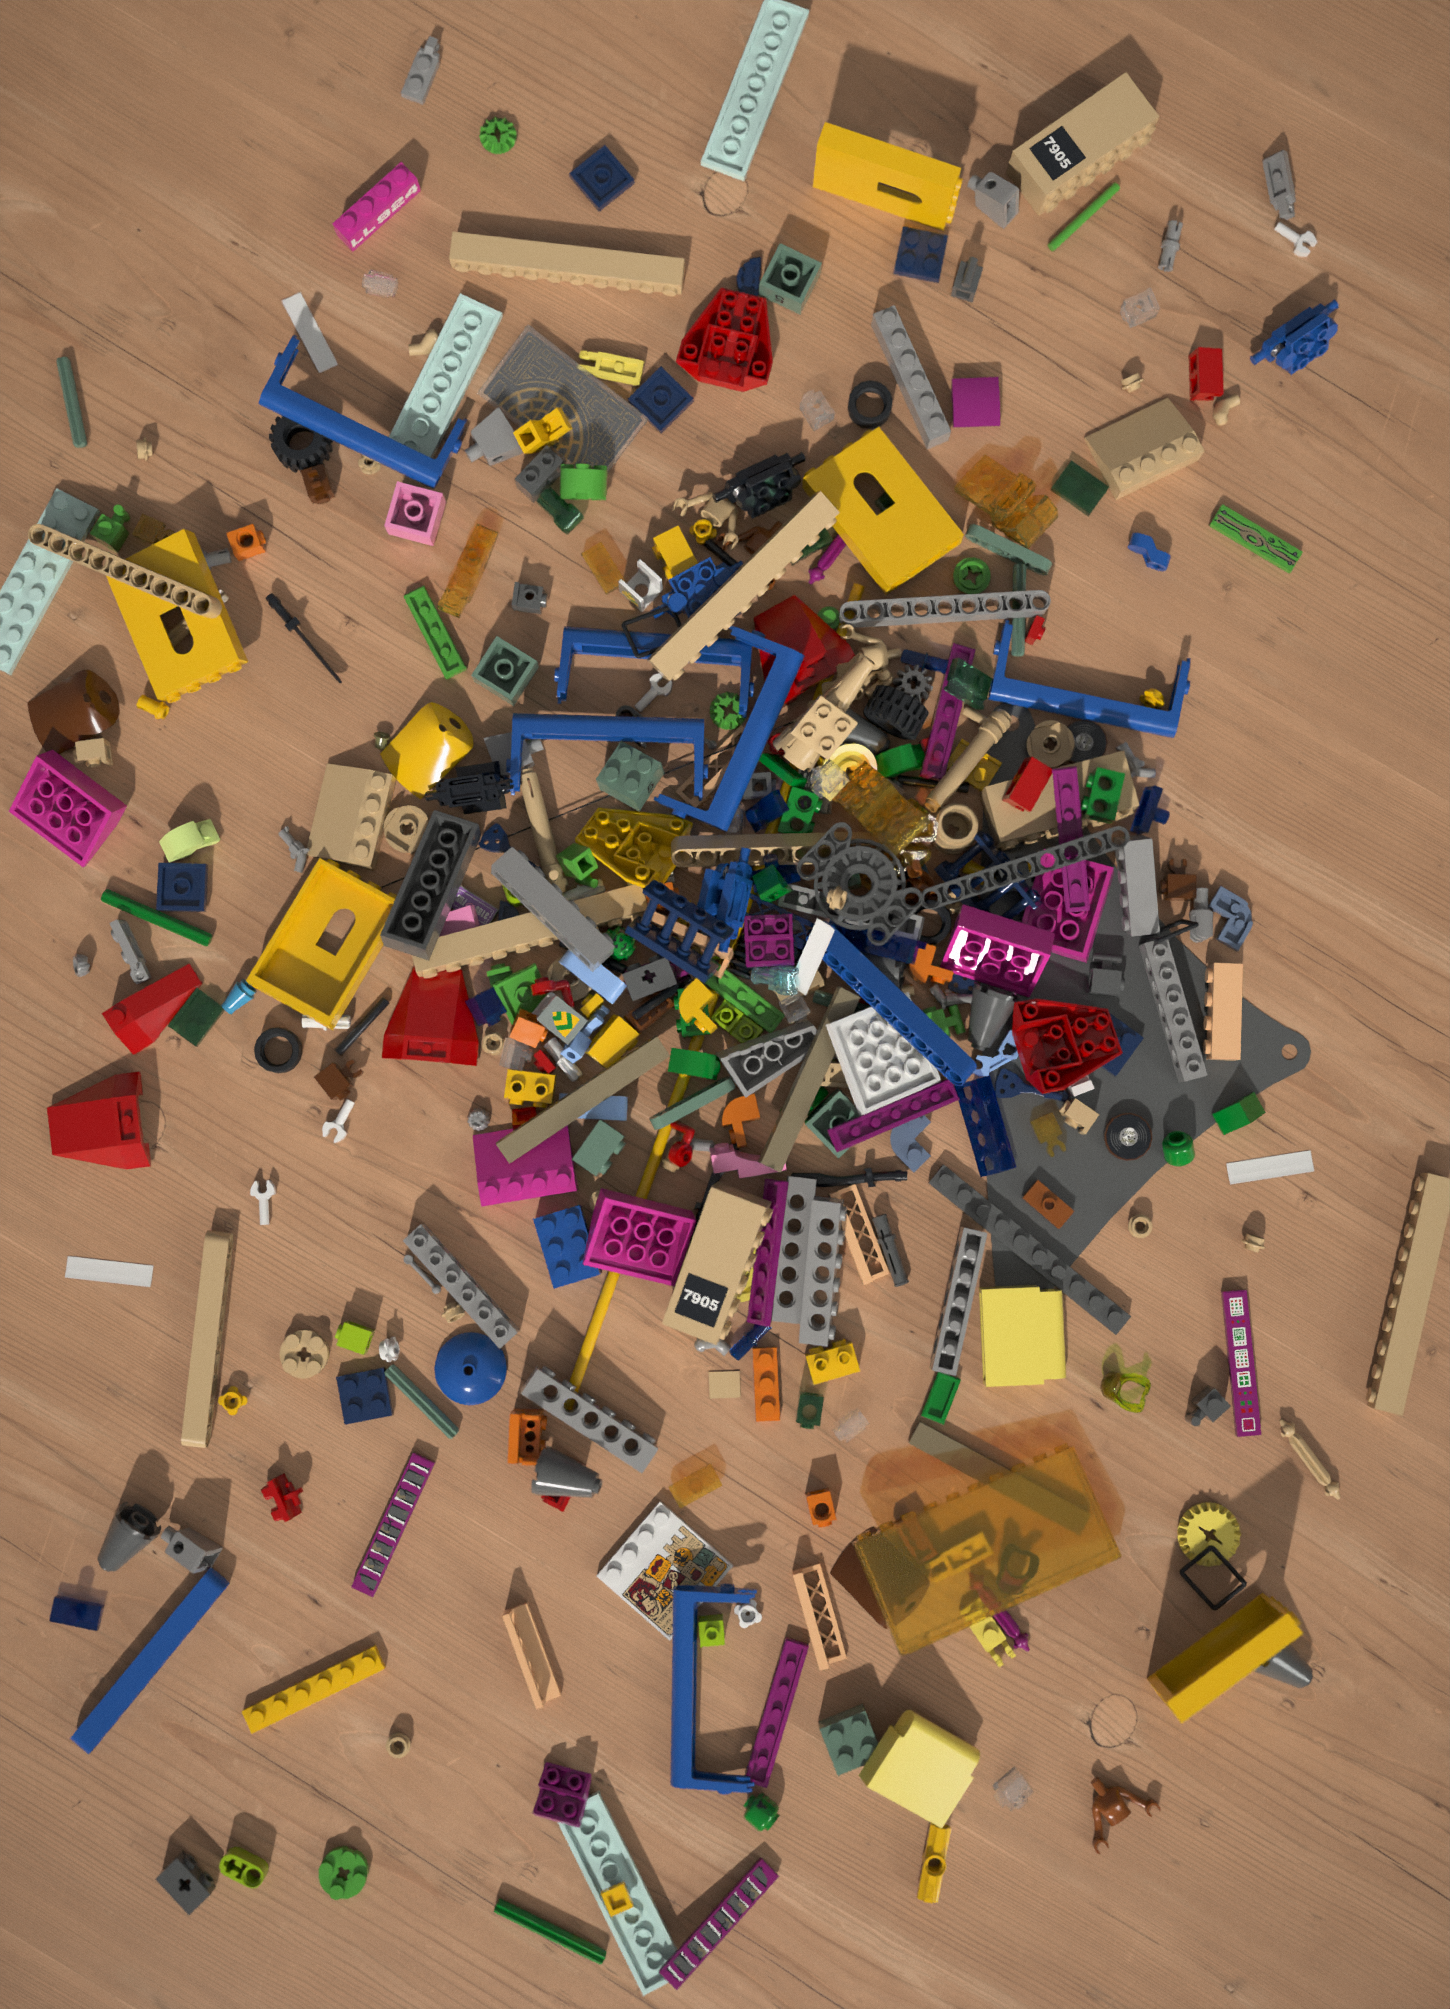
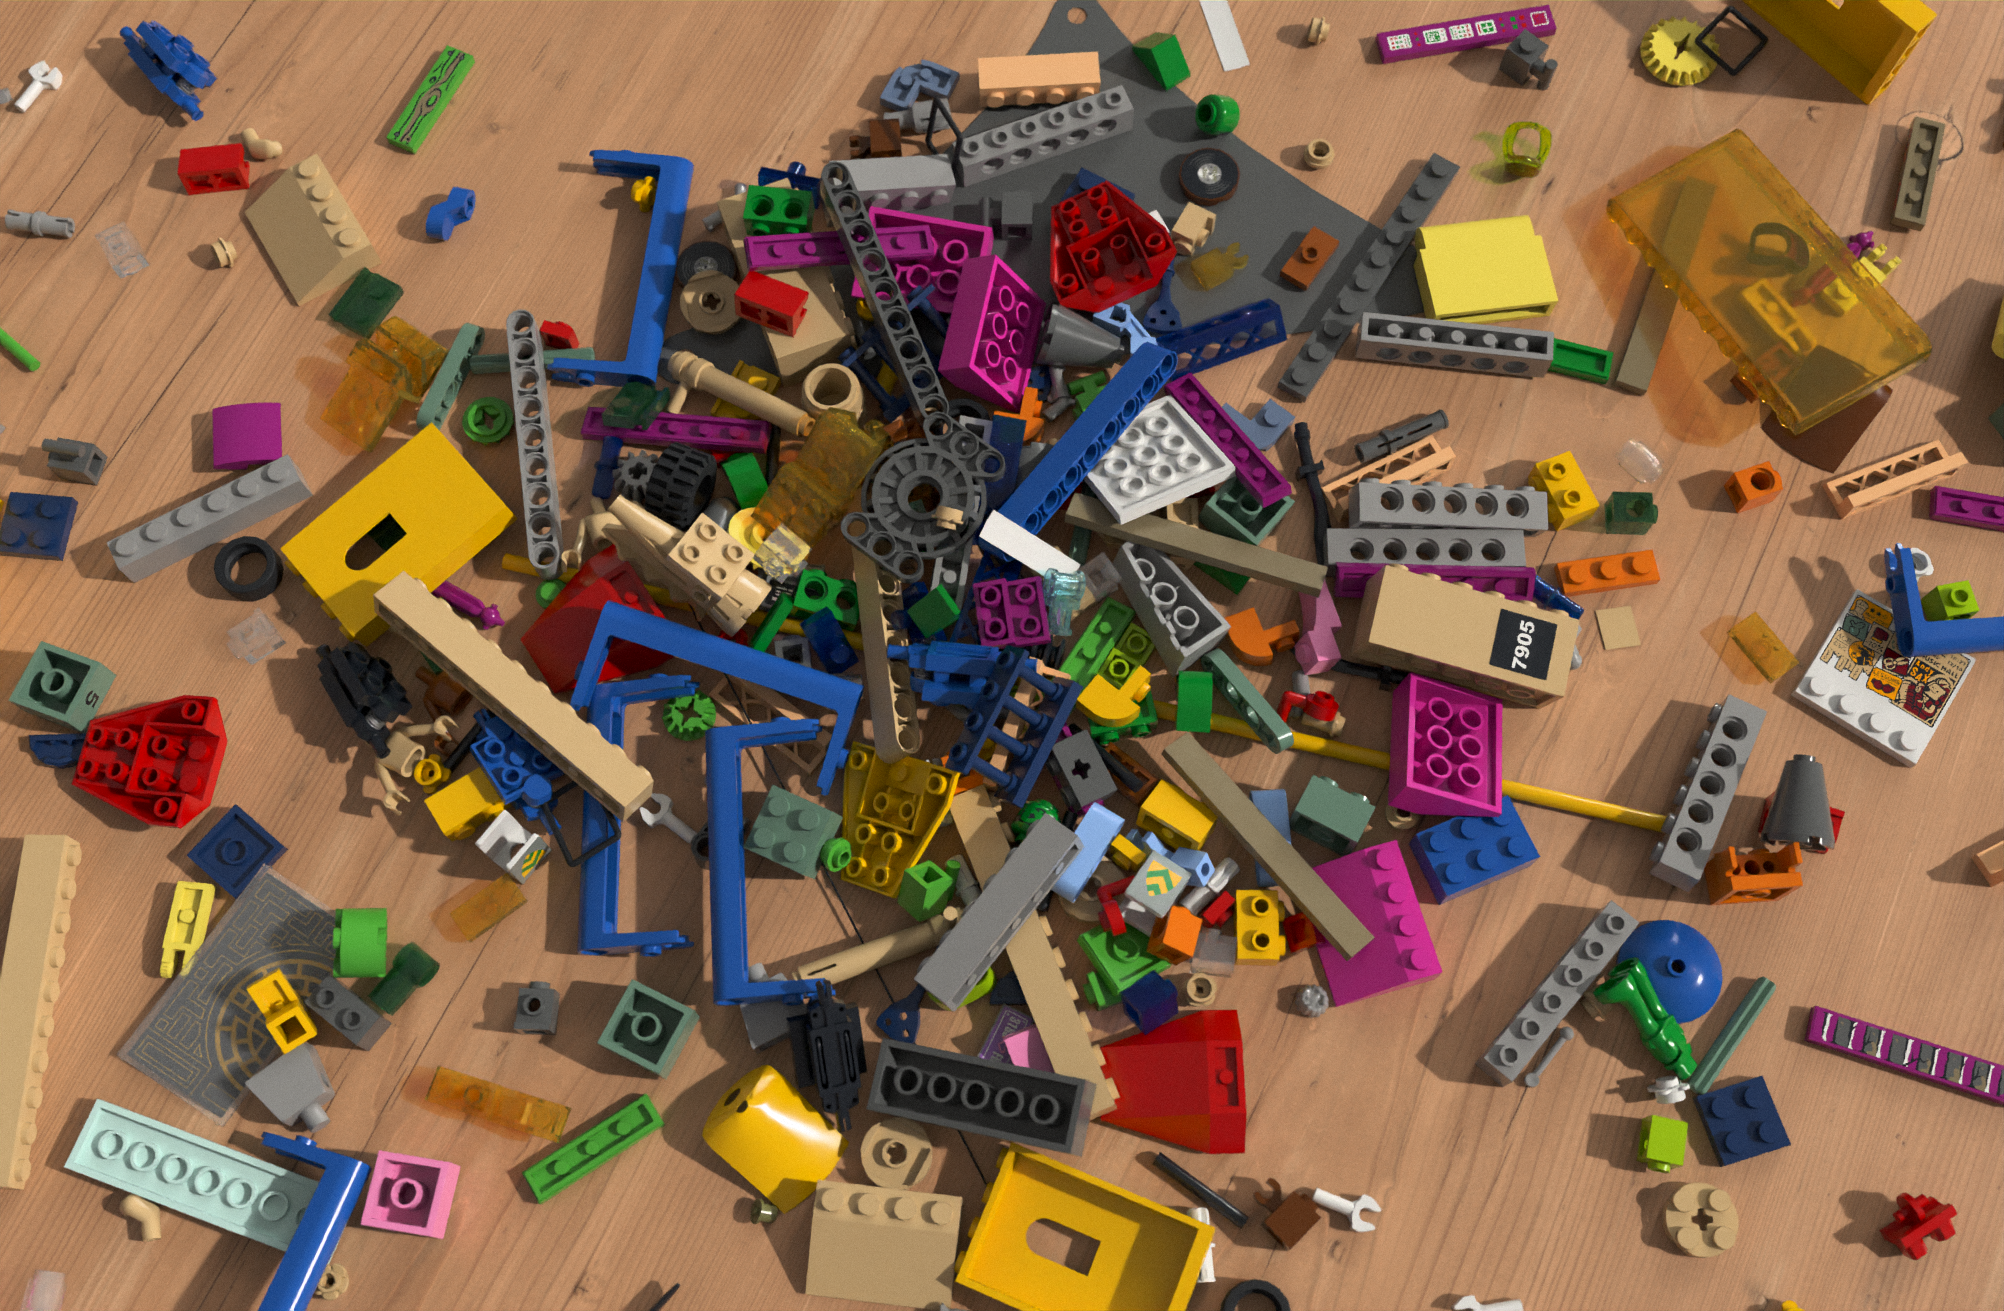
camera: 90 degrees left, 15 degrees down
none -> bright green plate [820,838,852,872]
none -> green piece [1593,957,1697,1081]
none -> dark tan plate [1890,116,1946,231]

